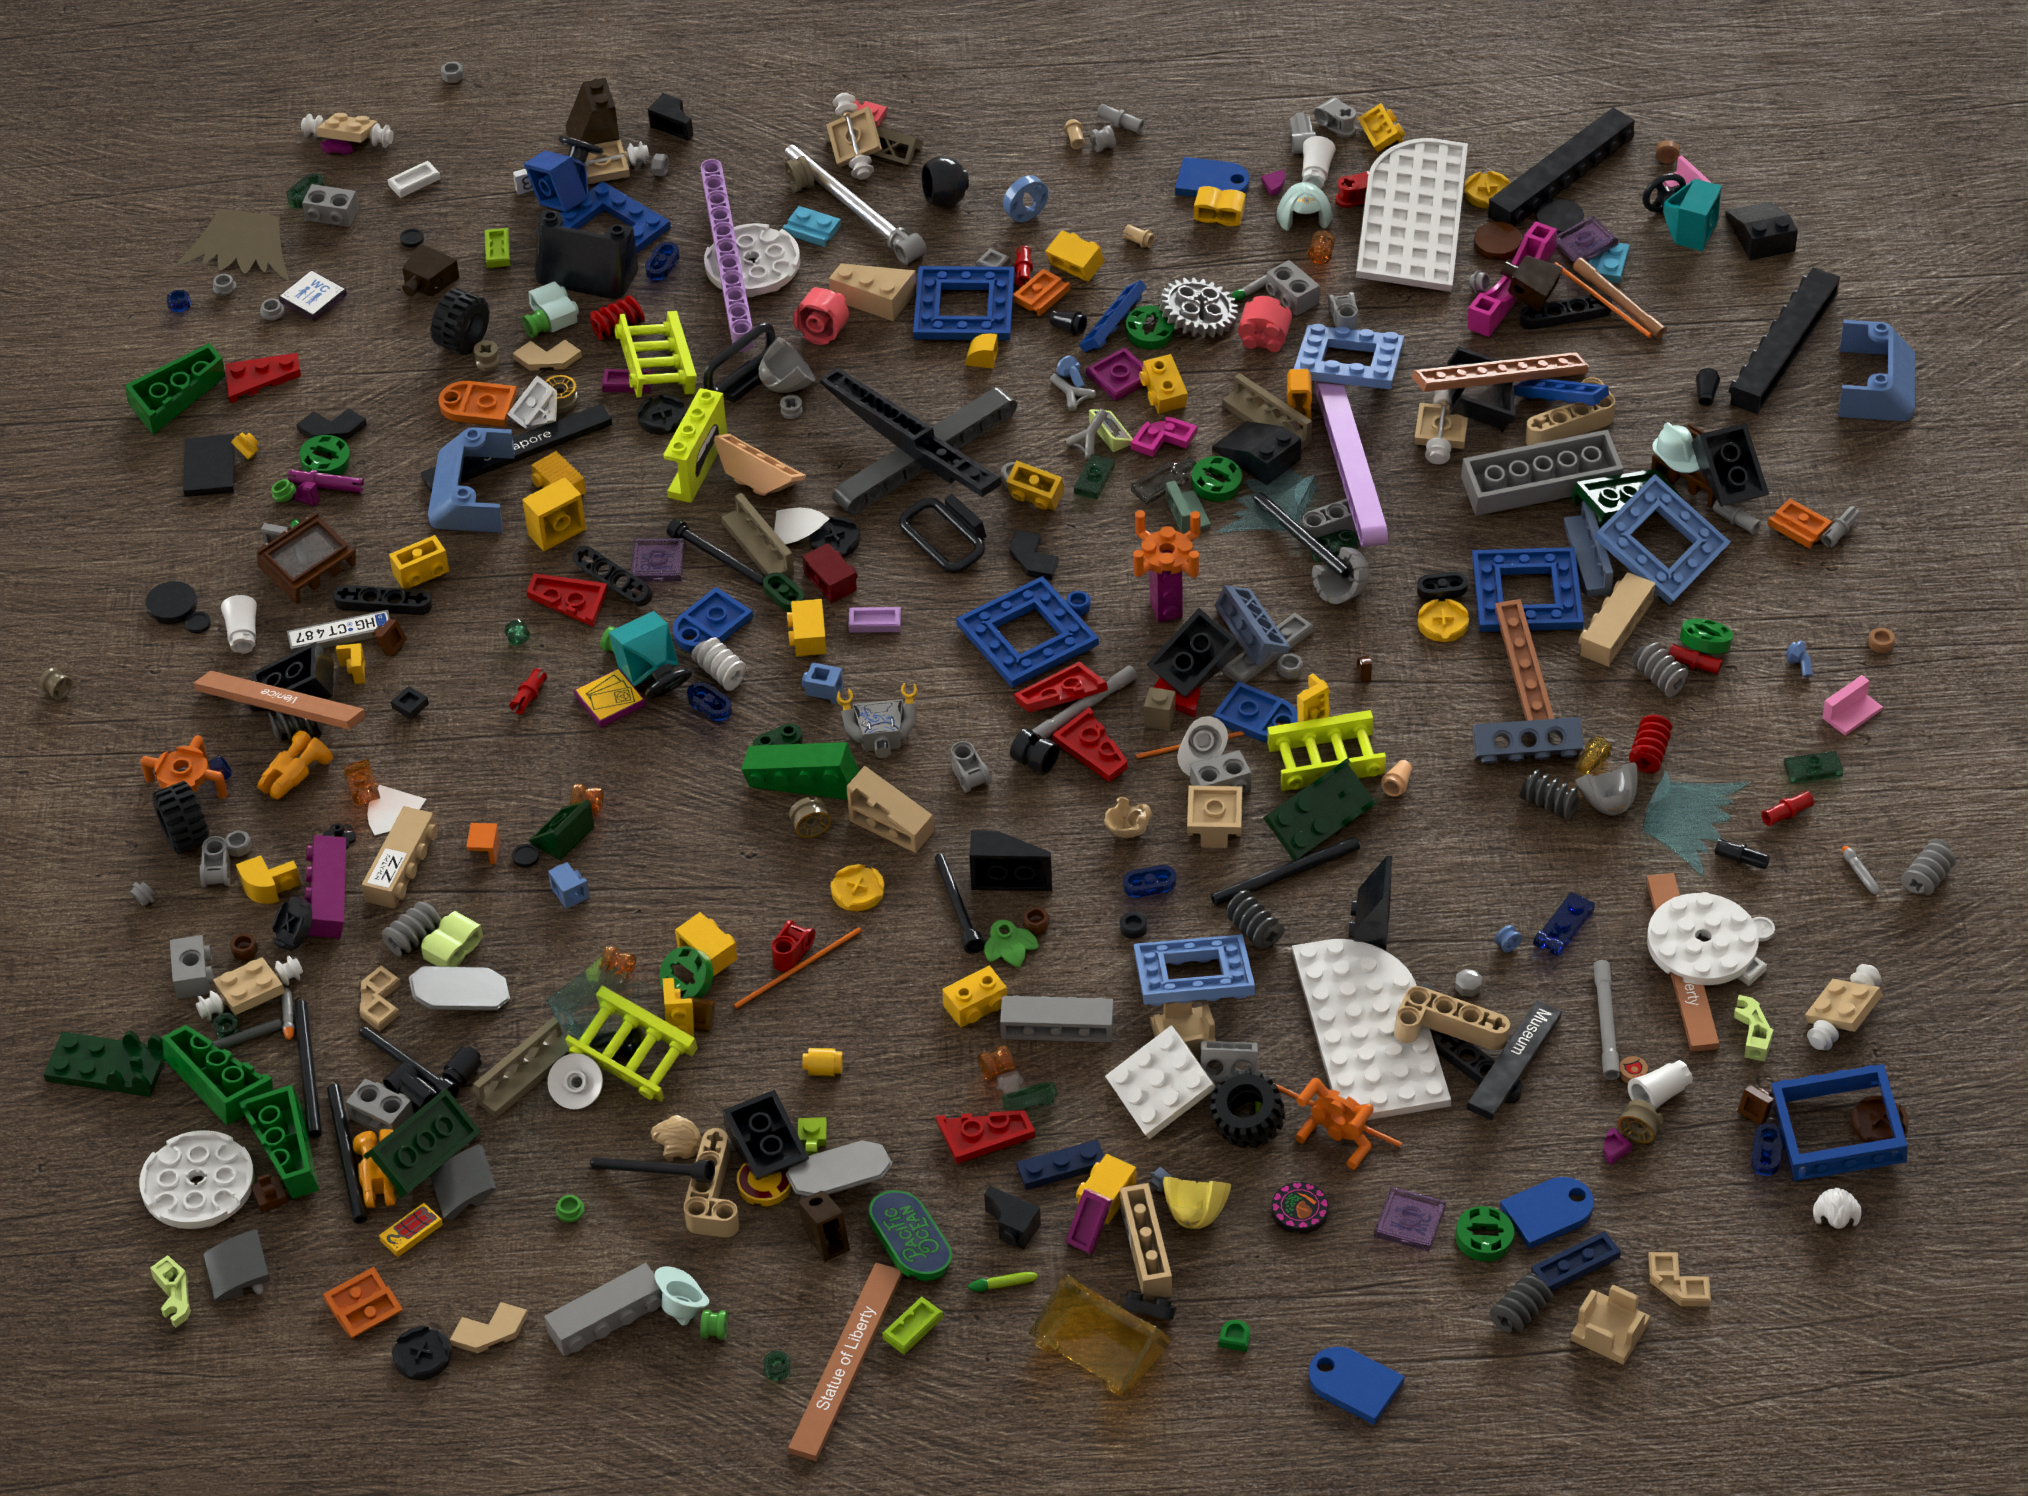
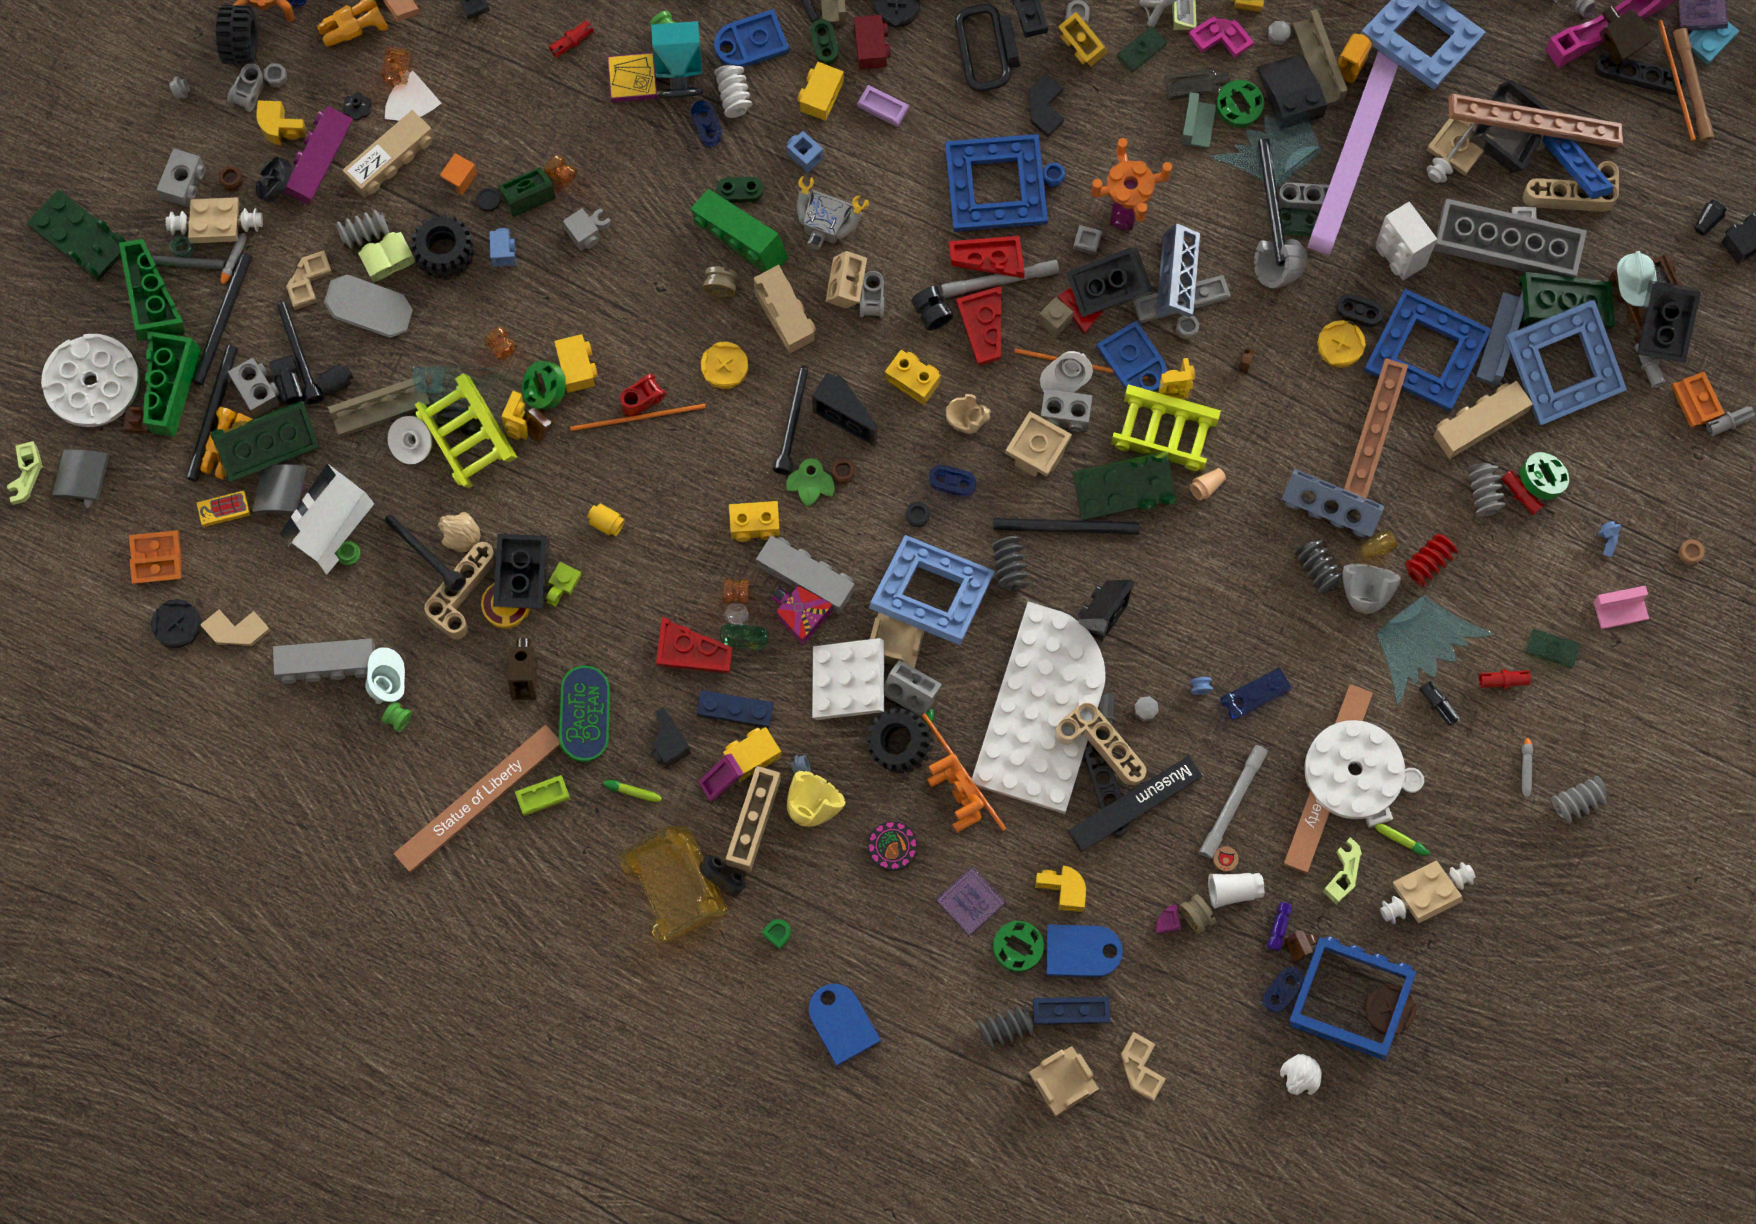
camera: 25 degrees right, 25 degrees up
clear green bush [763,1351,791,1381] -> none
light grey shield [786,1140,893,1196] -> none
none -> white sticker [280,464,374,575]
none -> black tyre [411,214,474,280]
none -> light grey brick [563,208,611,251]
none -> torso [772,586,833,646]
none -> tan brick [825,251,867,308]
none -> yellow brick [885,350,941,405]
none -> yellow brick [1035,866,1086,912]
none -> light grey tile [1073,225,1102,255]
none -> dark purple axle [1267,902,1292,951]
none -> light grey tile [1268,21,1290,45]
none -> lime piece [1374,823,1430,856]
none -> white brick [1376,202,1437,280]

